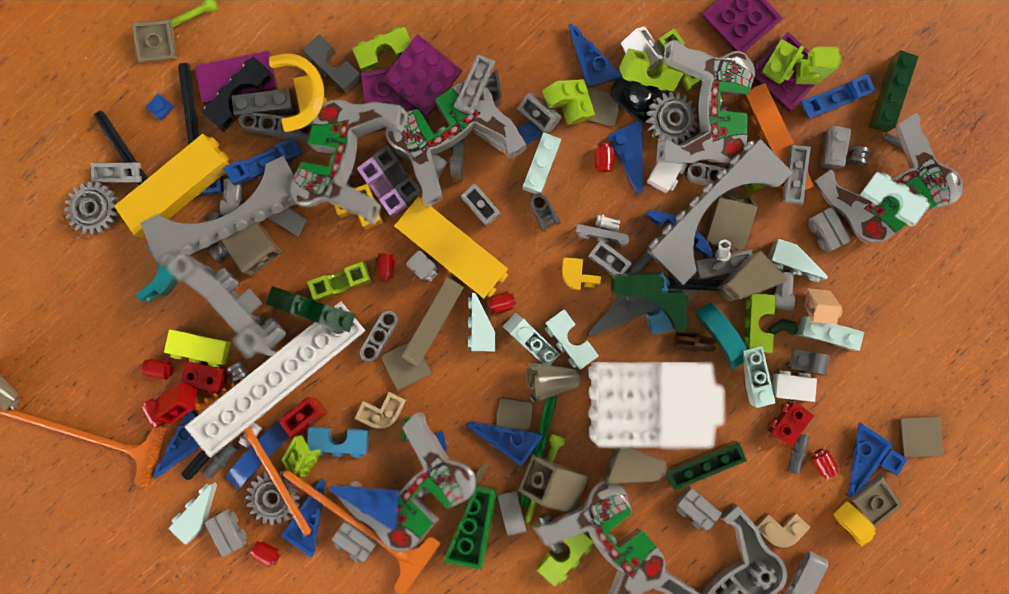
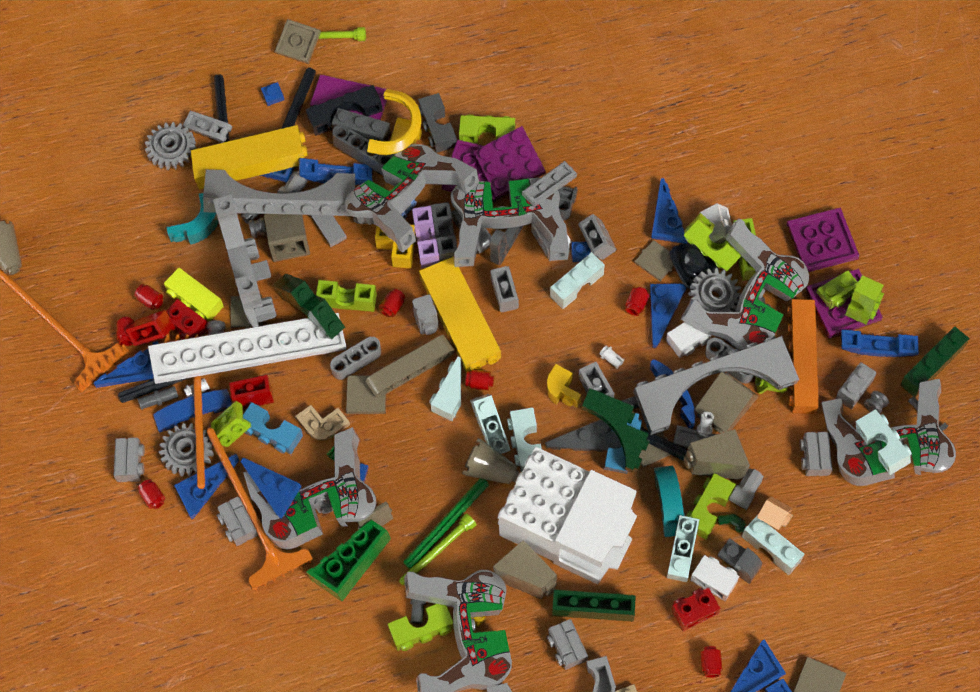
camera: 30 degrees right, 20 degrees down
light aqua slope [169,482,217,545] -> none
blue wing [467,421,543,466] -> none
dark tan piece [496,398,533,431] -> none
light grey slope [498,491,527,536] -> none
dark tan slope [518,454,589,512] -> none
dark grey piece [530,194,560,232] -> none
lime brick [542,79,595,125] -> none
light grey plate [575,224,629,247] -> none
reddish brown arm [674,331,716,352] -> none
light aqua slope [768,239,828,282] -> none
light grey tile [782,144,811,205] -> none
dark grey pin [788,434,810,474] -> none

